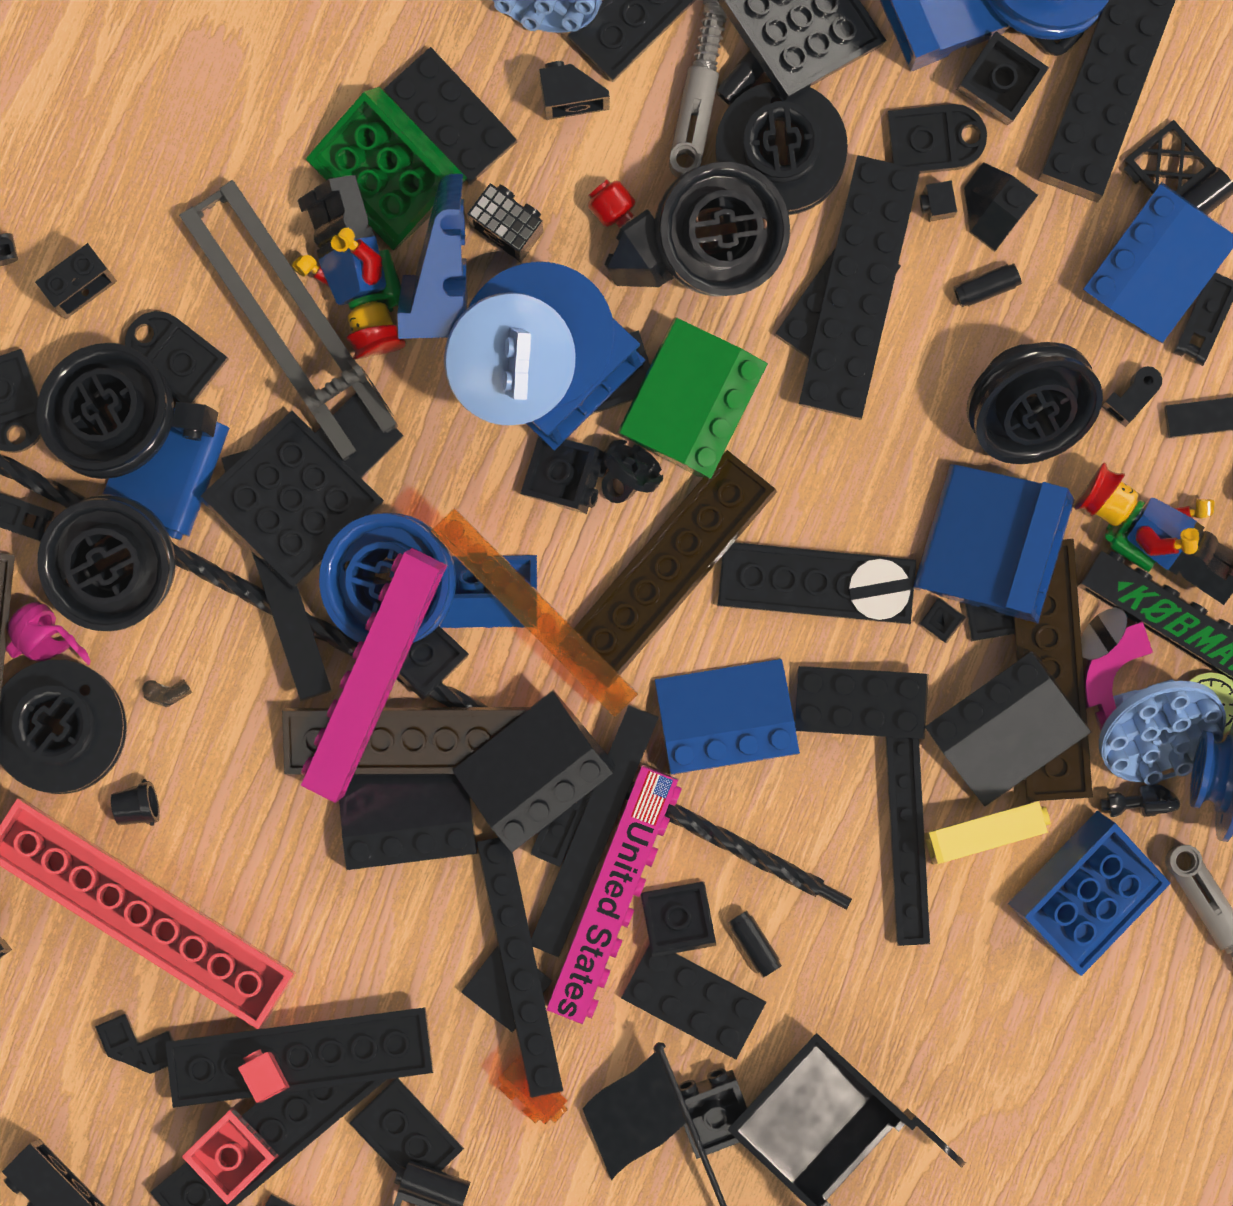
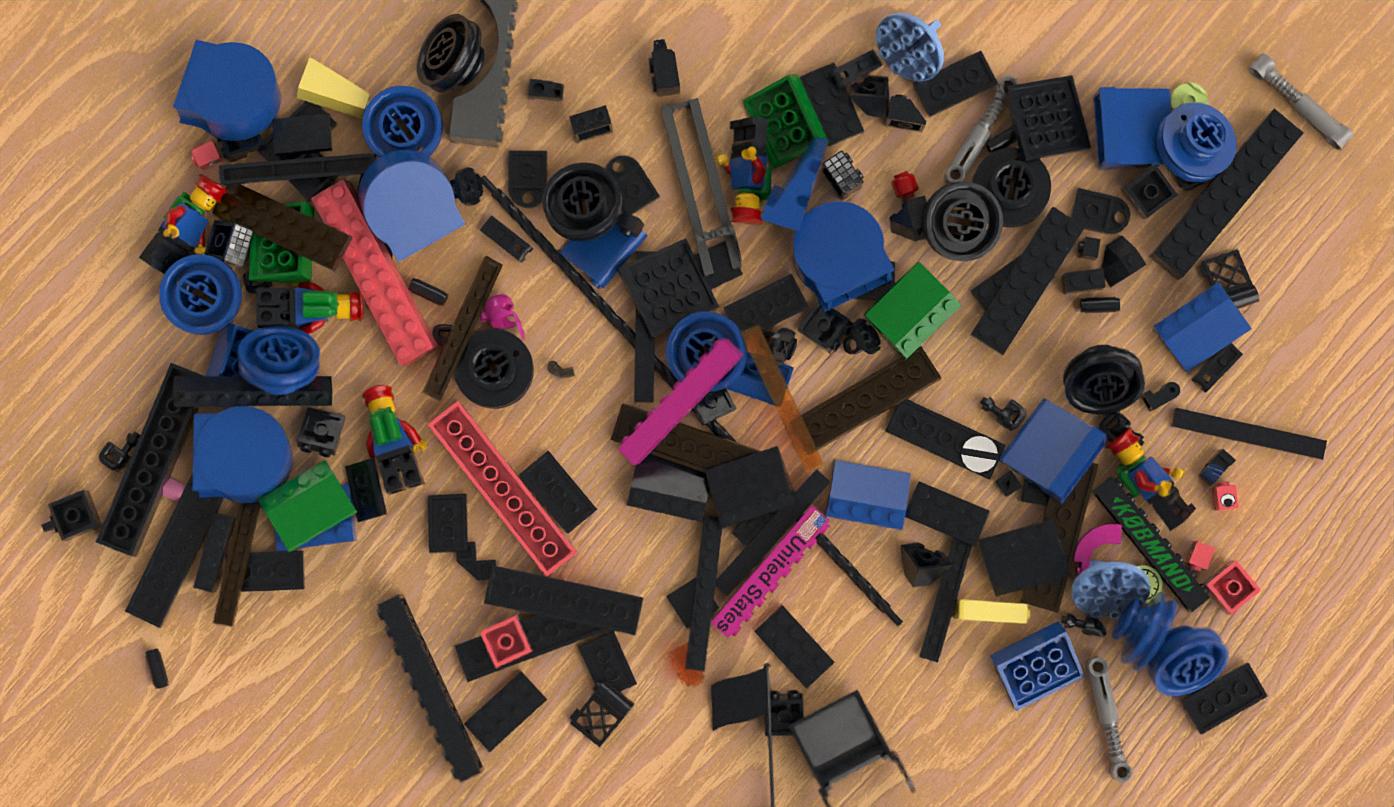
camera: 20 degrees right, 0 degrees up
black wheel [37,494,176,631] -> none
black piece [111,779,160,826] -> none
coral brick [238,1049,290,1103] -> none
light blue bracket [444,293,576,425] -> none
black tile [641,881,716,957] -> none
black piece [728,911,782,978] -> none
white sticker [1081,608,1127,660] -> none
none -> black tile [428,494,468,554]
none -> black plate [519,451,598,534]
none -> black hinge [648,39,680,97]
none -> black plate [723,274,809,340]
none -> black tile [759,328,797,366]
none -> black plate [828,49,883,90]
none -> black slope [850,75,889,117]
none -> black slope [900,543,952,587]
none -> black piece [980,397,1026,431]
none -> black brick [1062,268,1106,295]
none -> black piece [1099,411,1145,446]

